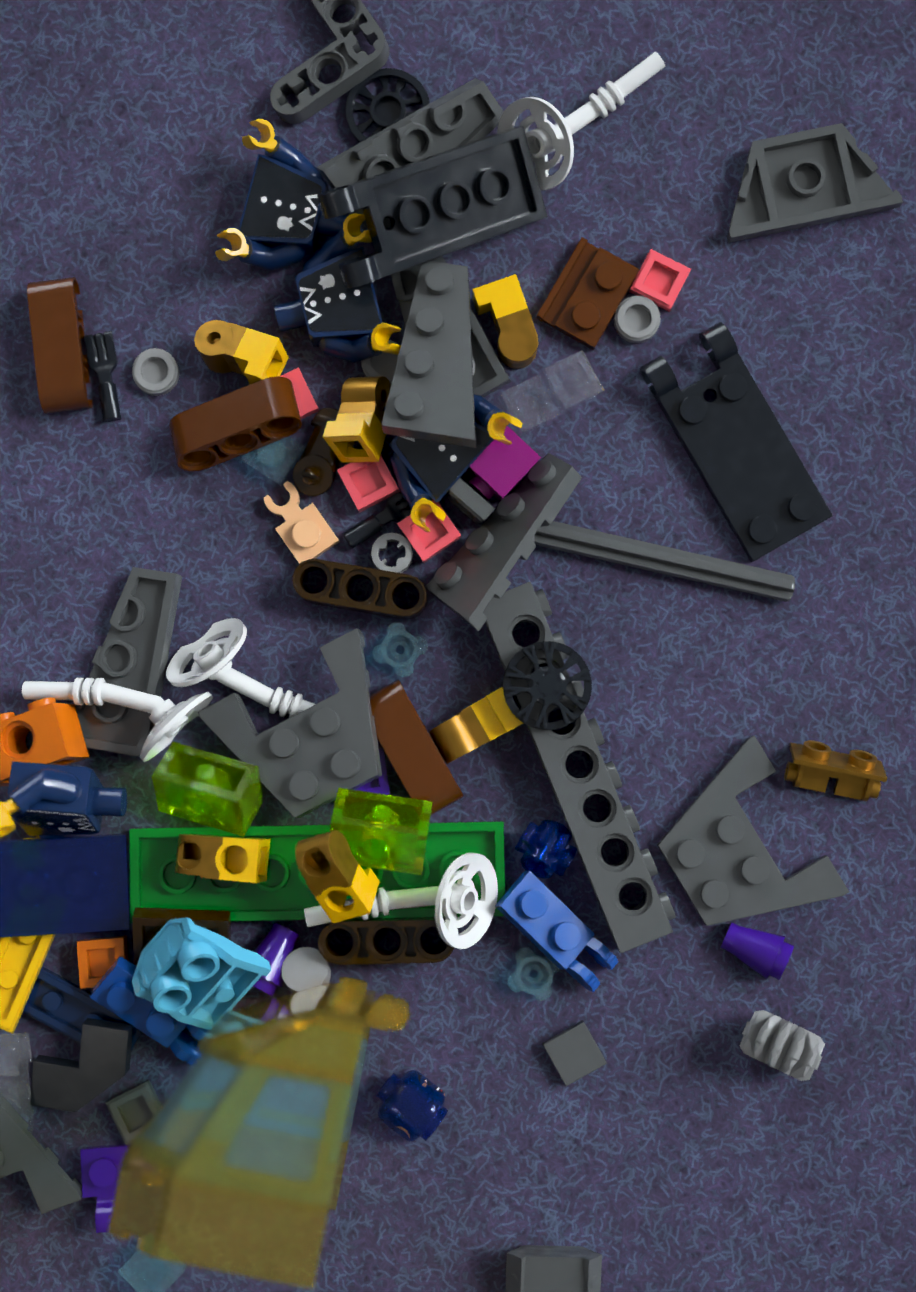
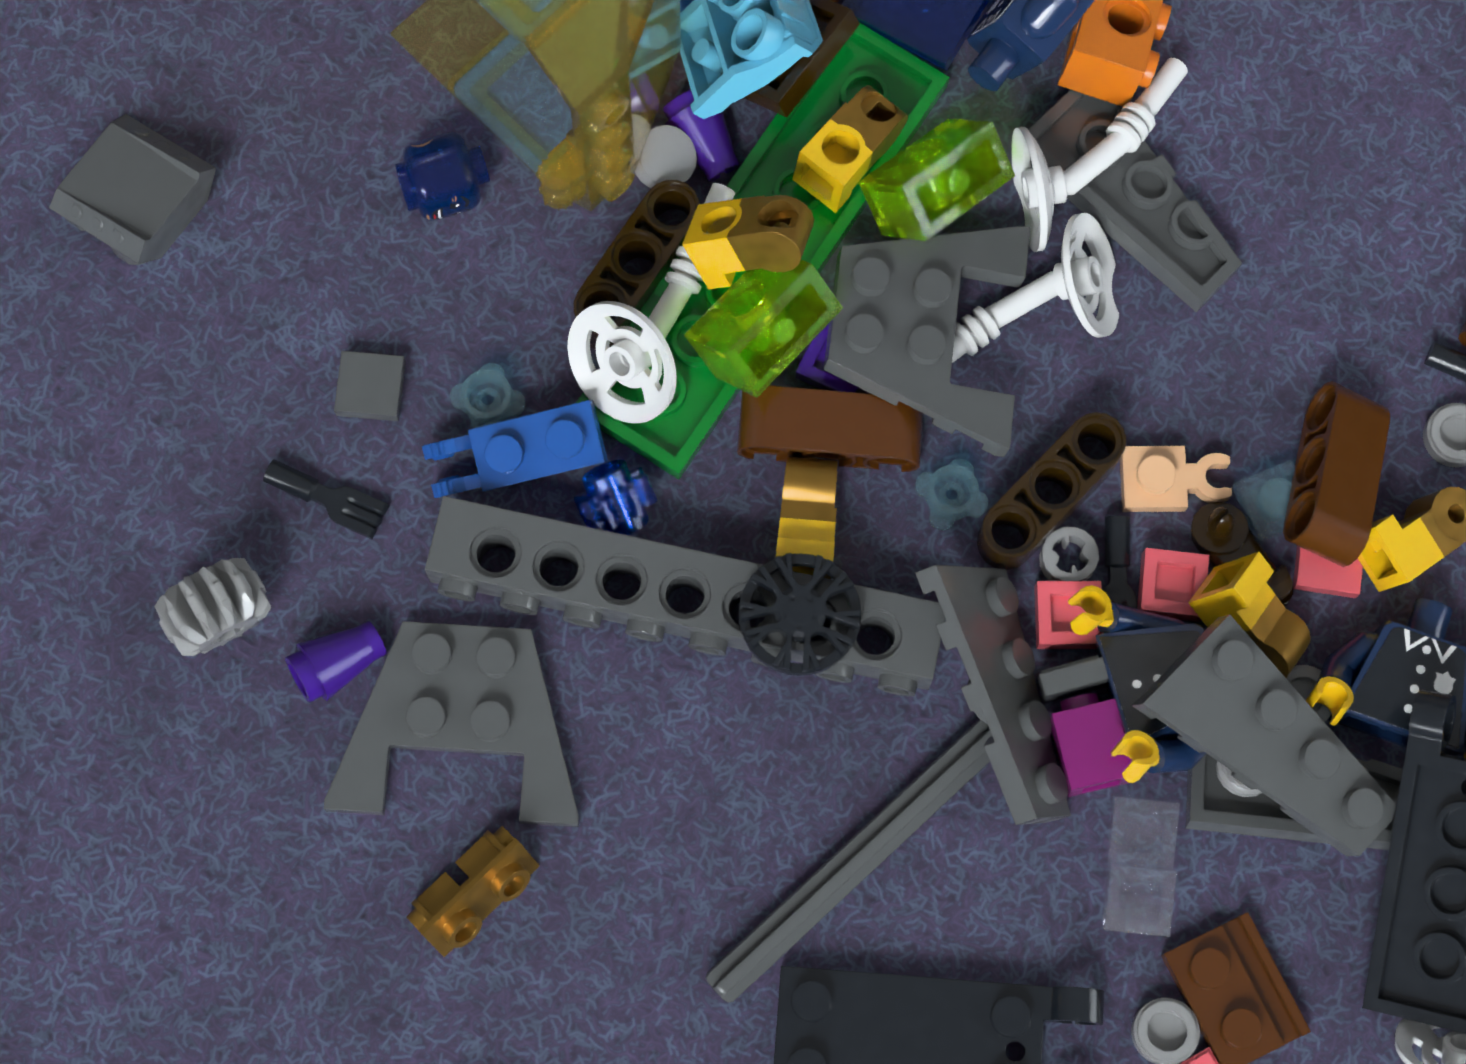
camera: 120 degrees right, 10 degrees down
leg [472,274,539,369] -> none
none -> black piece [263,459,389,540]

